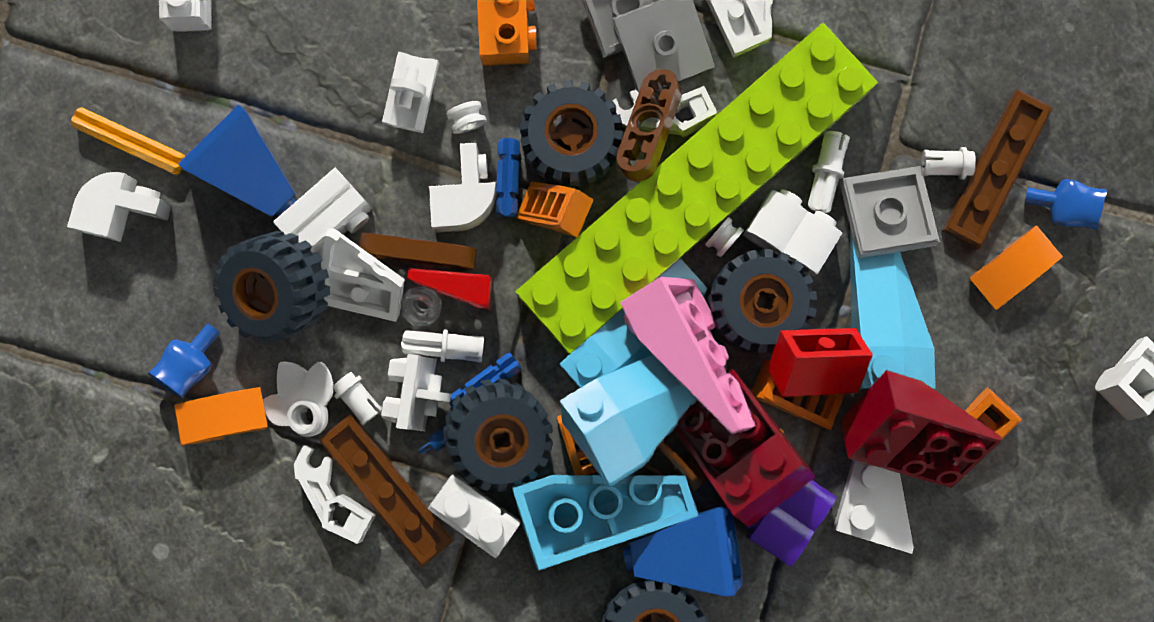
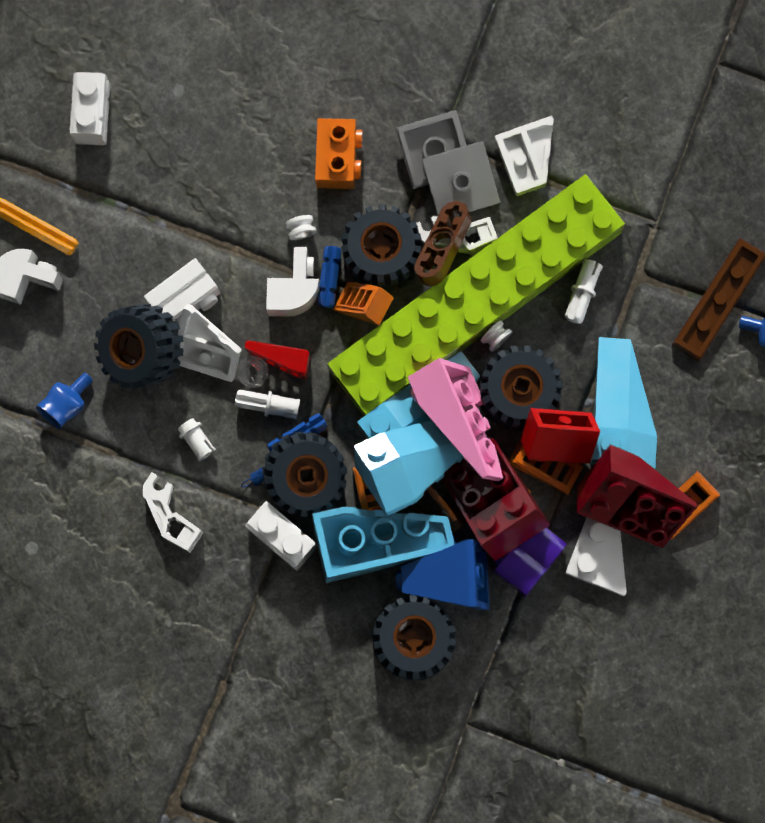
camera: 15 degrees right, 5 degrees down
orange slope [174,387,268,446] -> none
blue slope [178,104,297,217] -> none
white plate [263,361,333,437] -> none
reddish brown tile [319,414,455,567] -> none
reddish brown beam [359,233,477,270] -> none
white hips [381,354,451,431] -> none
white hips [382,52,439,133] -> none
white brick [743,189,842,277] -> none
light grey plate [840,166,940,259] -> none
white pin [922,147,975,179] -> none
orange slope [970,225,1063,310] -> none

